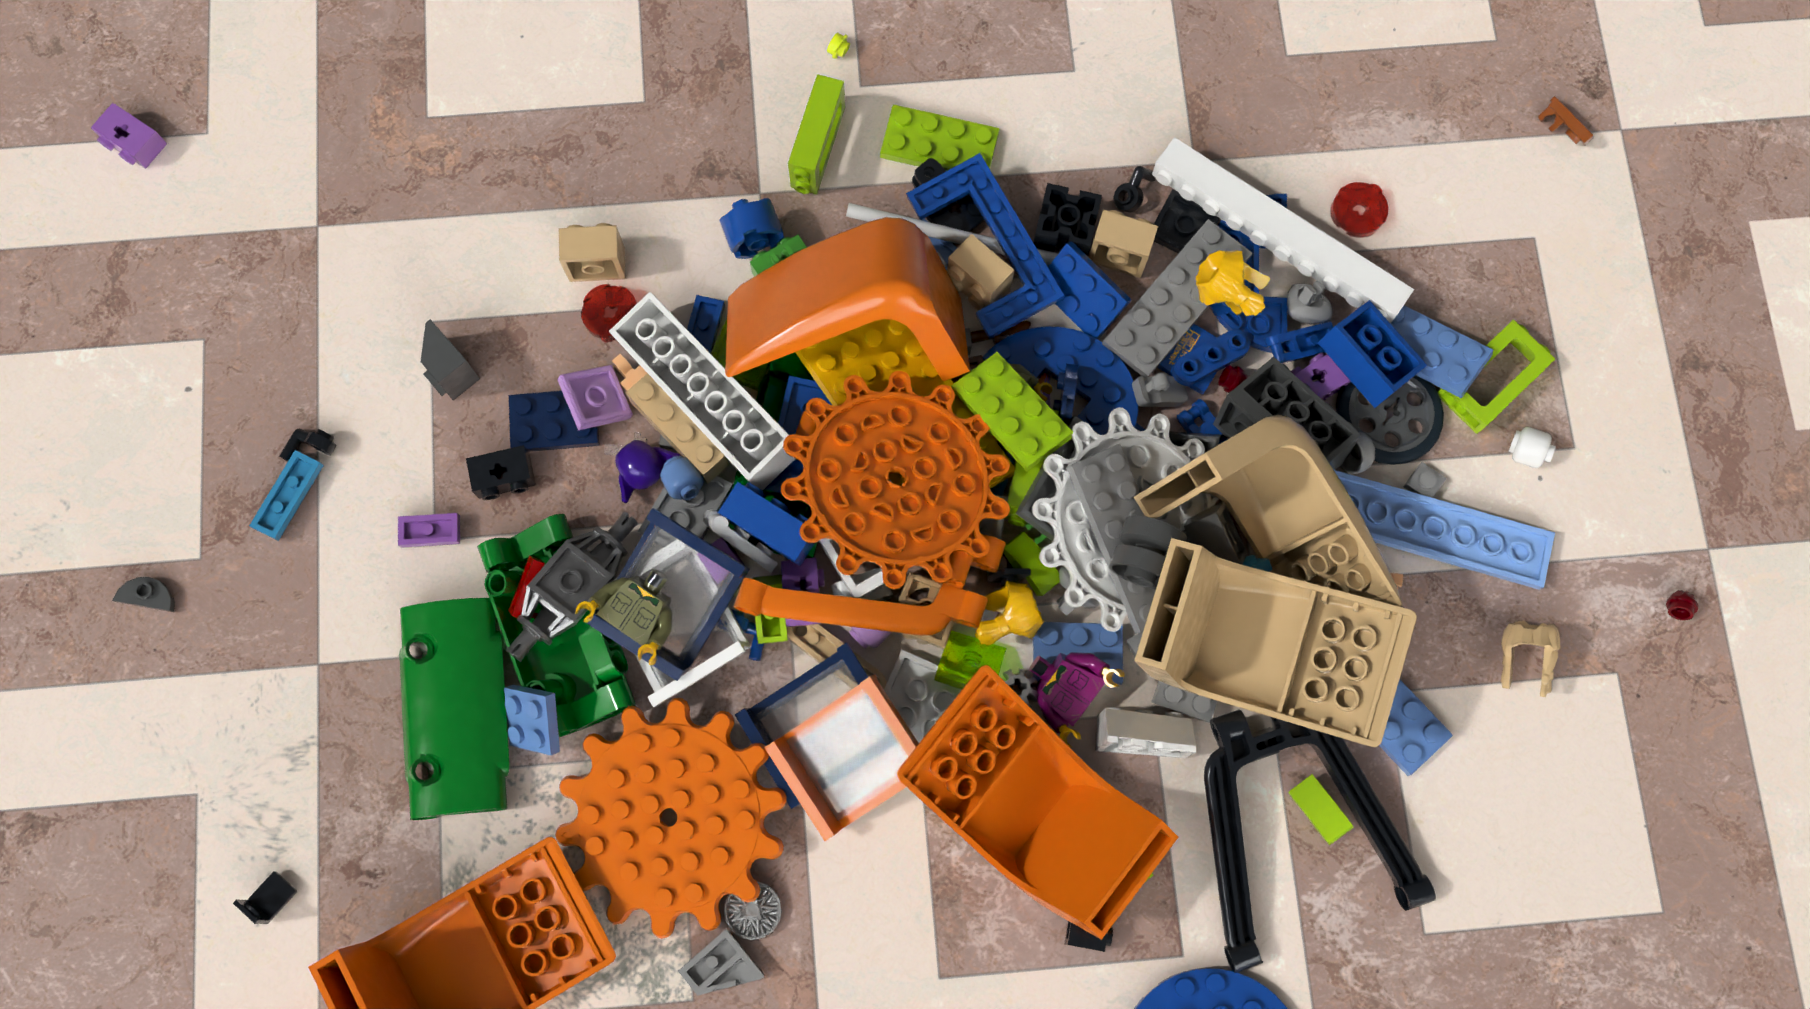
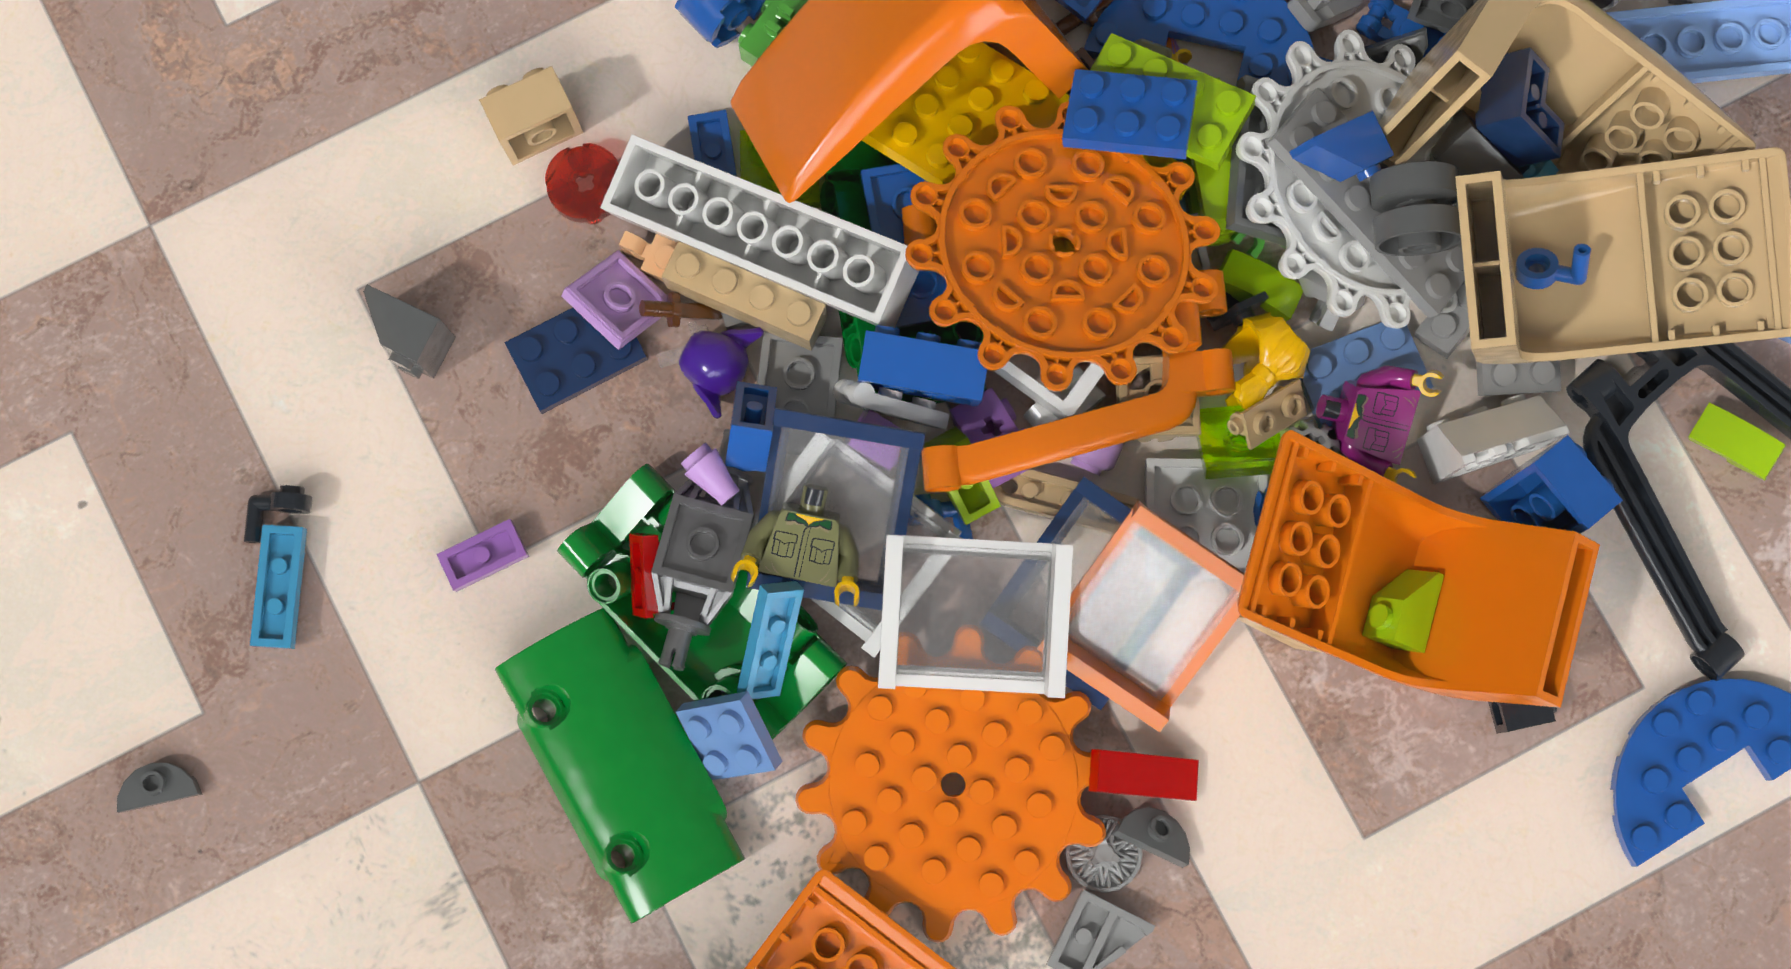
camera: 20 degrees left, 5 degrees up
black brick [466,445,536,500] -> none
medium blue head [660,456,704,500] -> none
dark blue plate [1053,363,1078,424] -> none
none -> reddish brown piece [639,292,723,328]
none -> lavender cone [681,443,740,506]
none -> blue slope [725,381,777,472]
none -> dark azure plate [737,581,804,699]
none -> clear piece [878,535,1073,698]
none -> blue plate [1062,69,1197,159]
none -> red tile [1089,749,1199,801]
none -> dark grey plate [1111,807,1190,868]
none -> tan hinge [1227,378,1307,449]
none -> blue slope [1289,110,1394,182]
none -> lime slope [1362,569,1444,653]
none -> dark blue brick [1475,47,1565,168]
none -> blue brick [1480,435,1623,534]
none -> blue plate [1515,244,1591,290]

